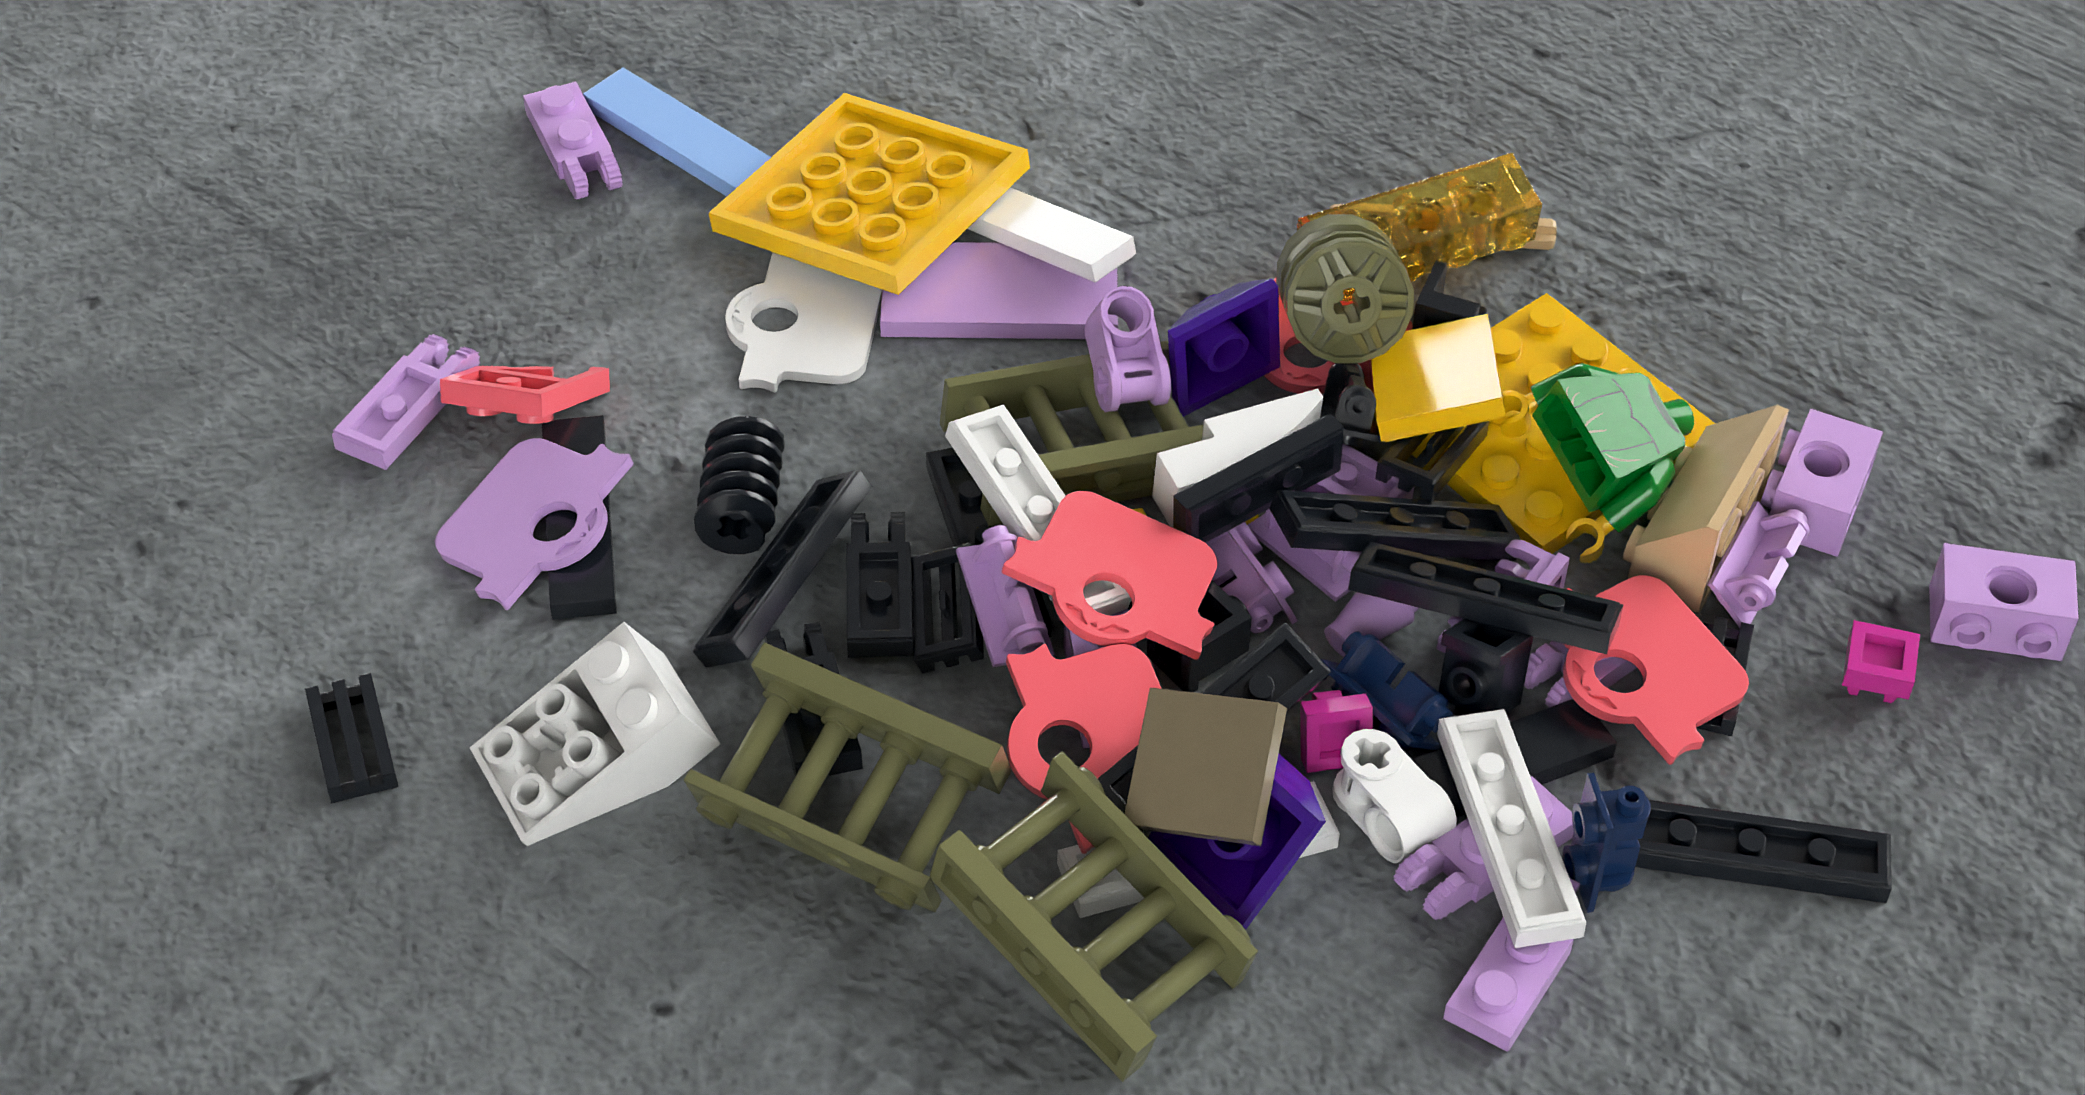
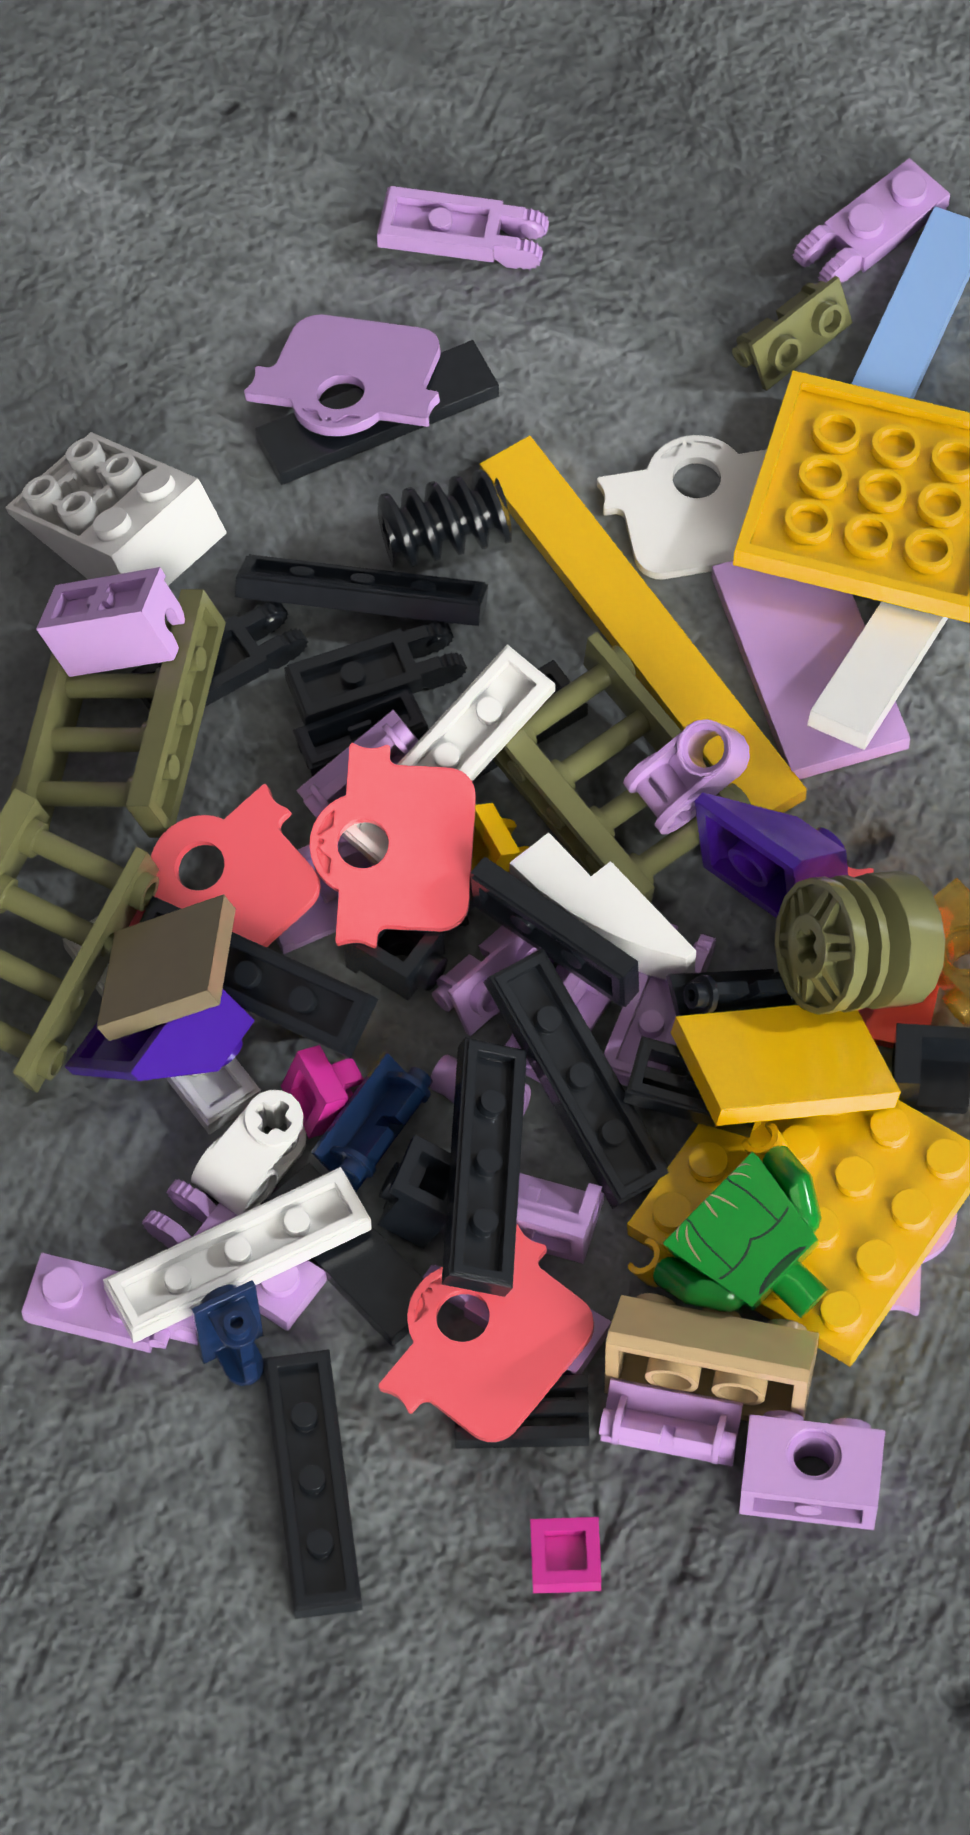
camera: 75 degrees right, 15 degrees up
black tile [305,673,399,804] -> none
coral wing [440,366,610,424] -> none
lavender brick [1929,543,2079,661] -> none
none -> lavender hinge [36,567,185,677]
none -> yellow tile [479,435,807,813]
none -> olive hinge [732,276,853,391]

